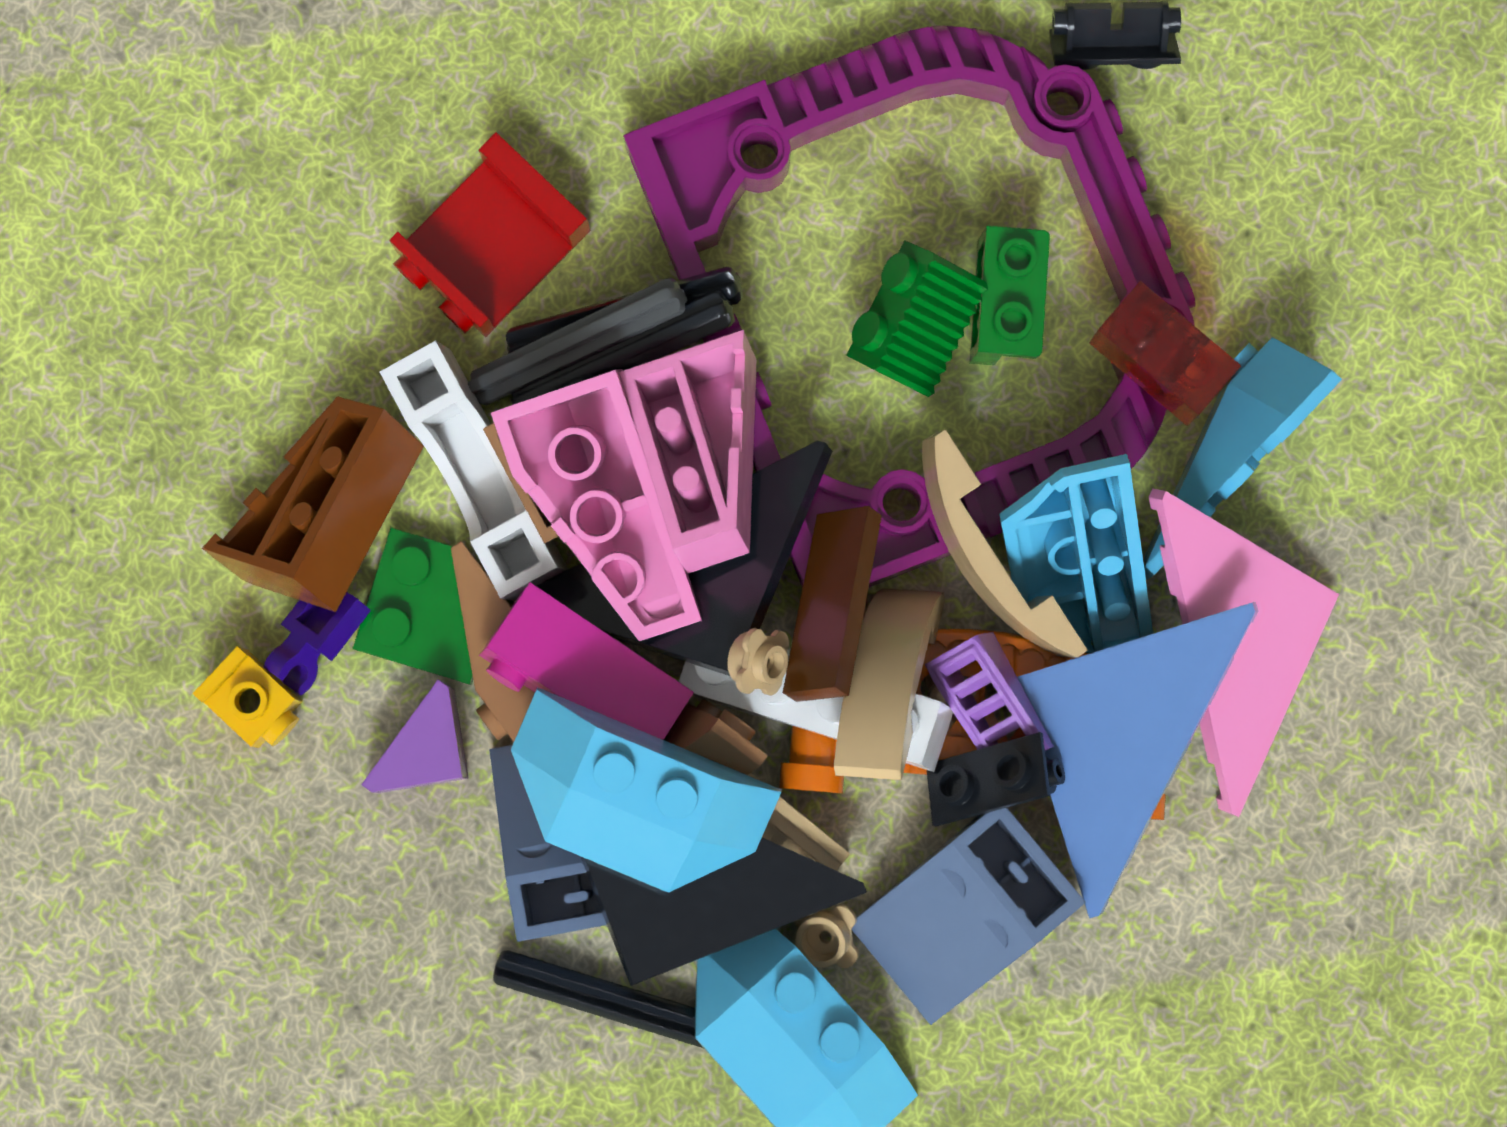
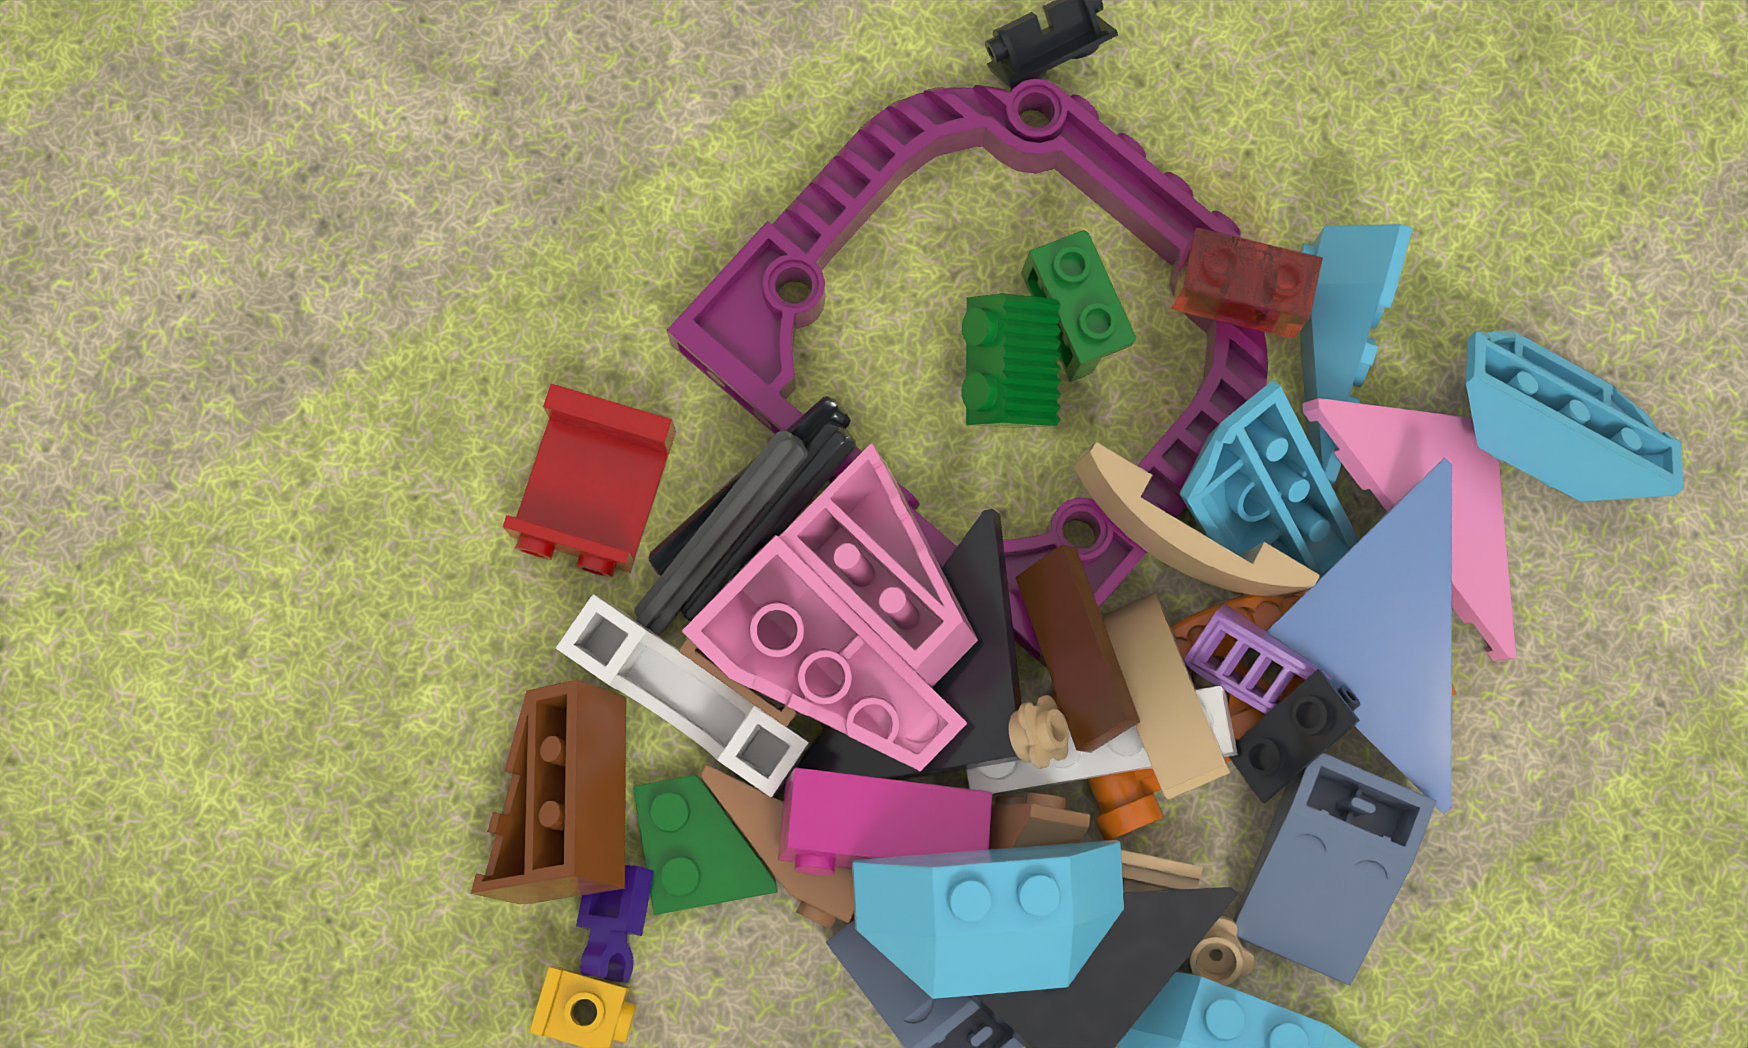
camera: 35 degrees left, 5 degrees down
medium lavender slope [361,680,468,793] -> none
none -> medium azure wedge [1466,330,1684,502]

